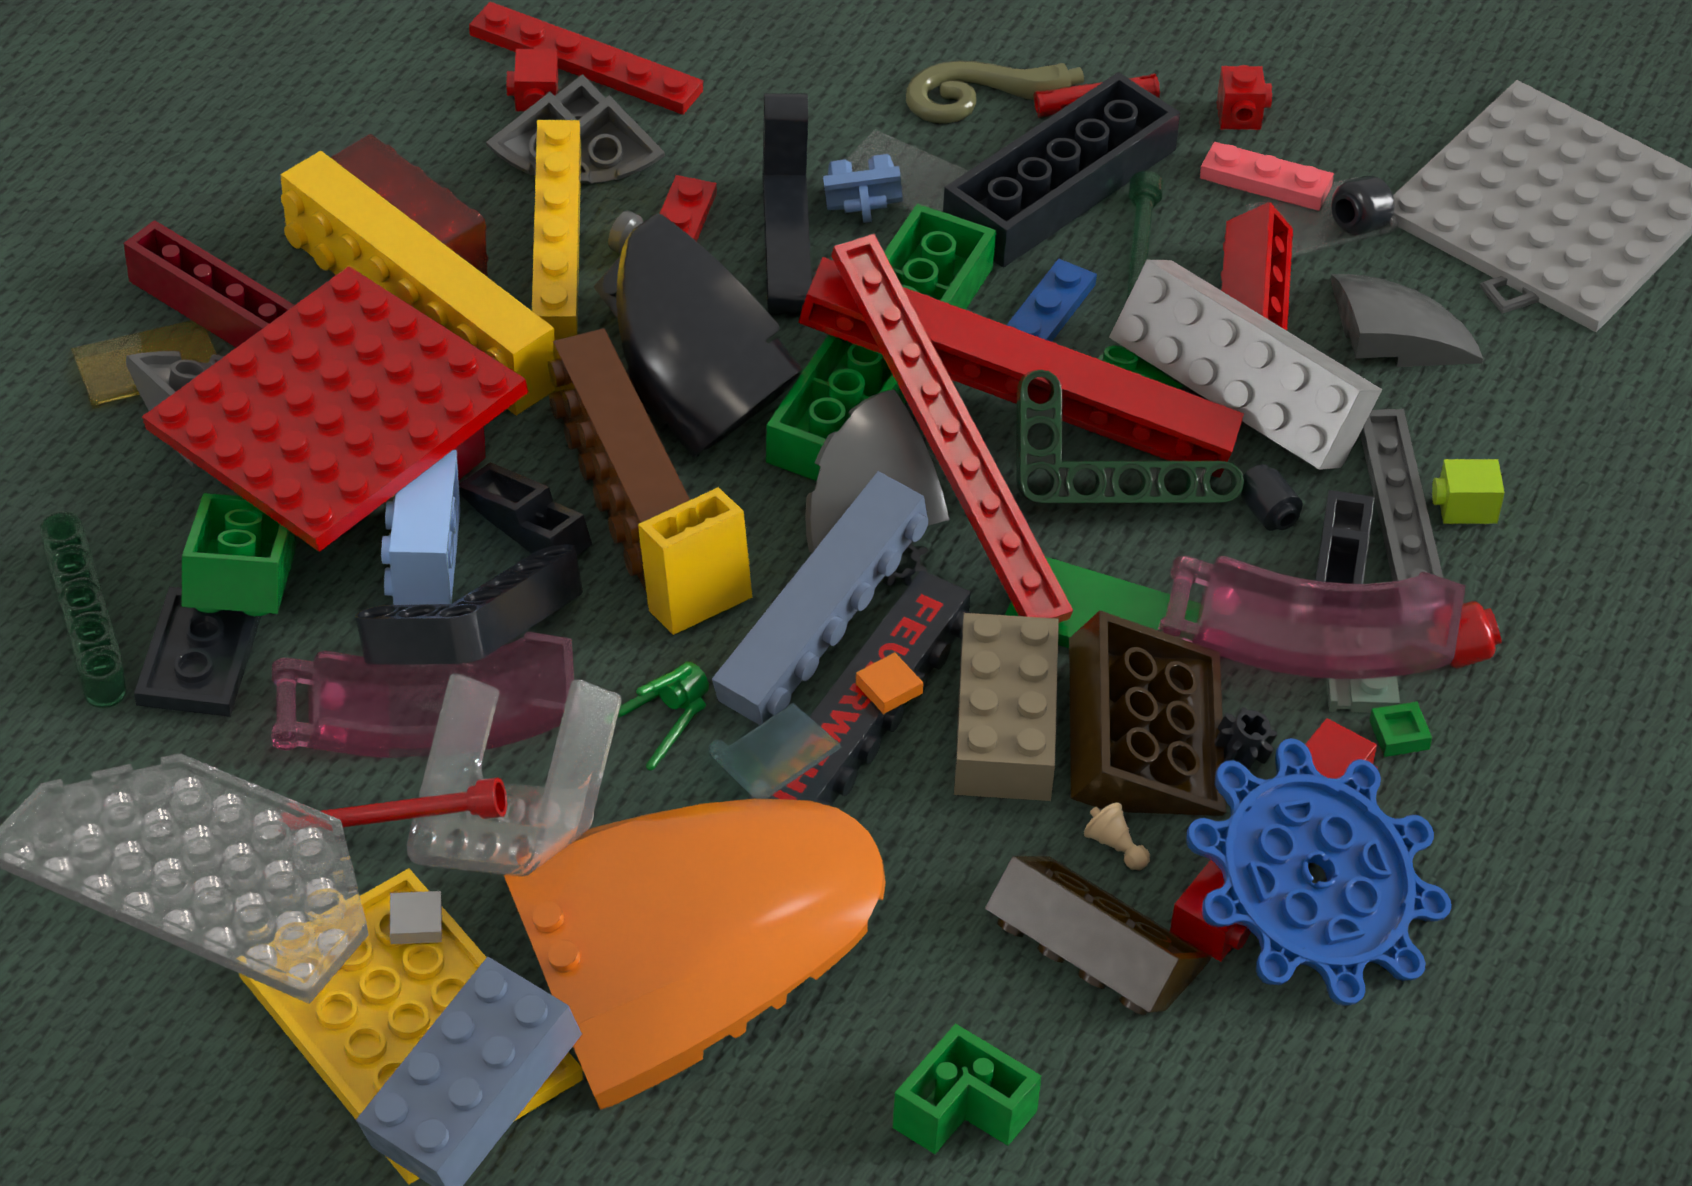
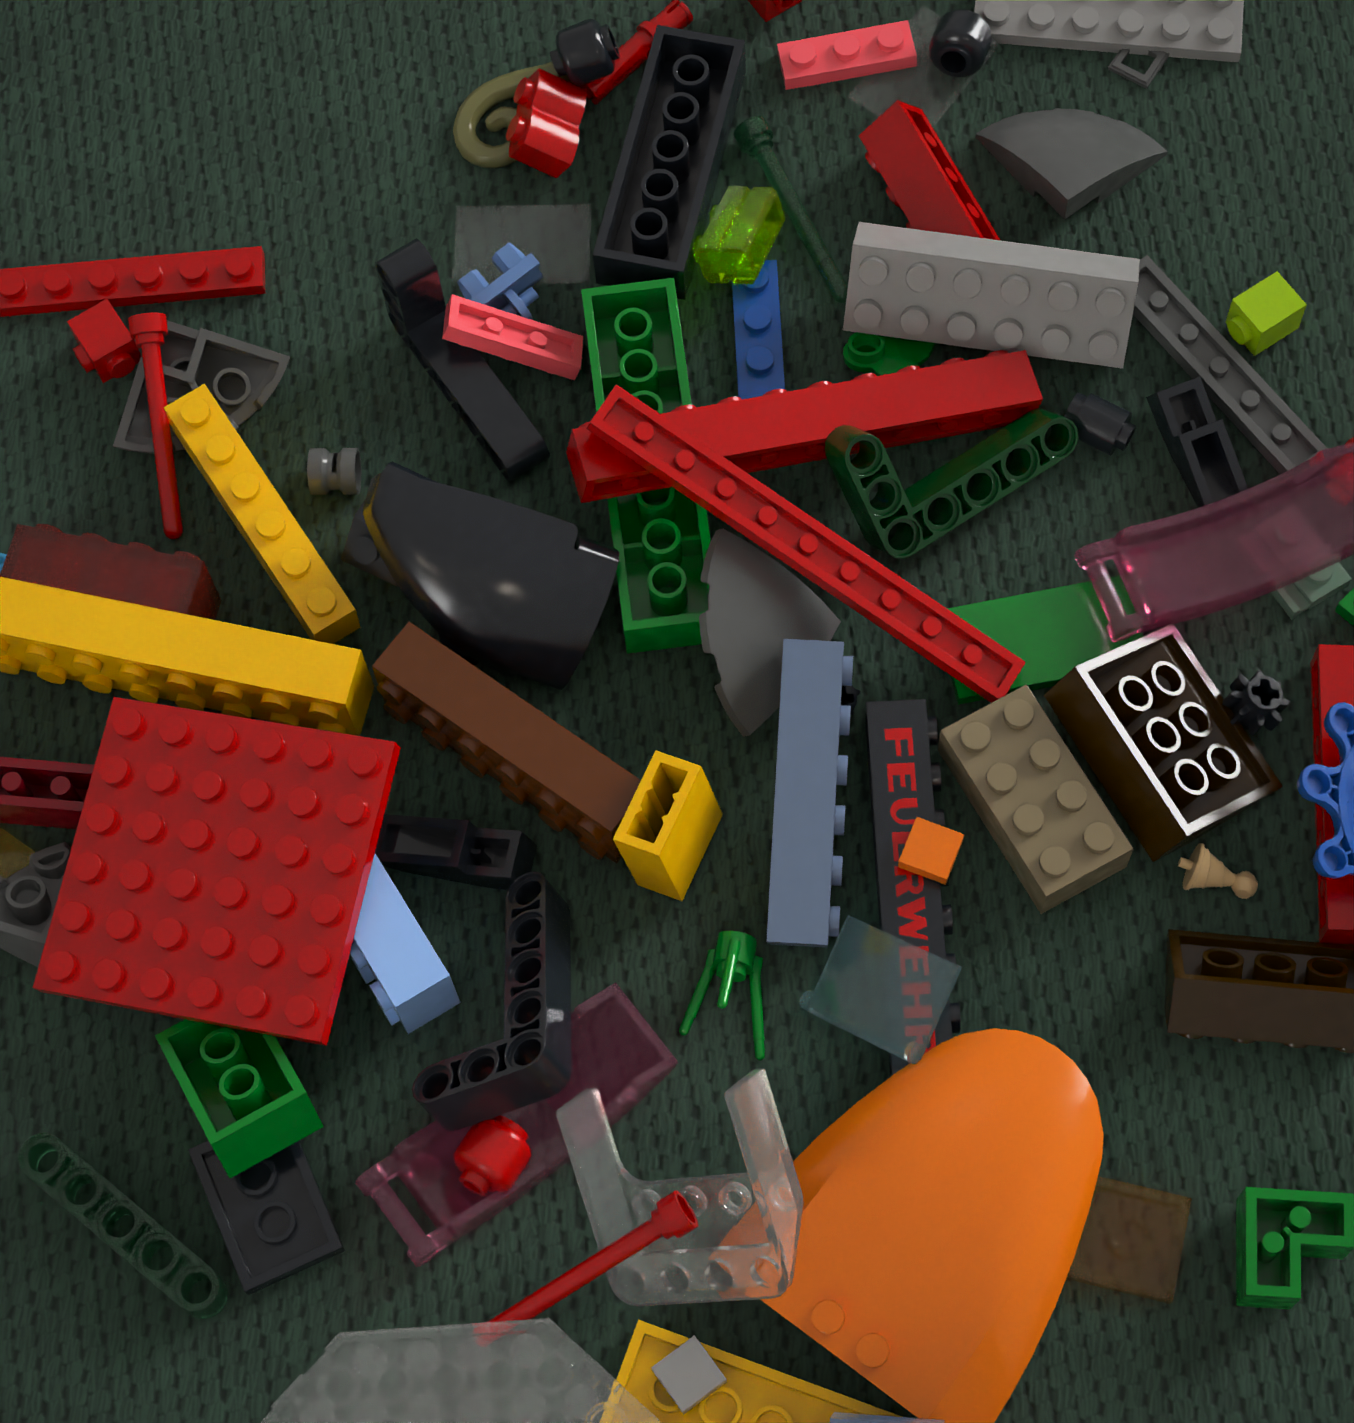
camera: 25 degrees left, 20 degrees up
red plate [660,175,717,242] -> none
none -> red piece [128,312,183,539]
none -> coral plate [442,294,583,381]
none -> red head [453,1115,532,1196]
none -> red brick [506,68,587,178]
none -> black head [550,19,620,86]
none -> clear neon green brick [694,186,786,284]
none -> clear orange tile [1066,1176,1192,1304]

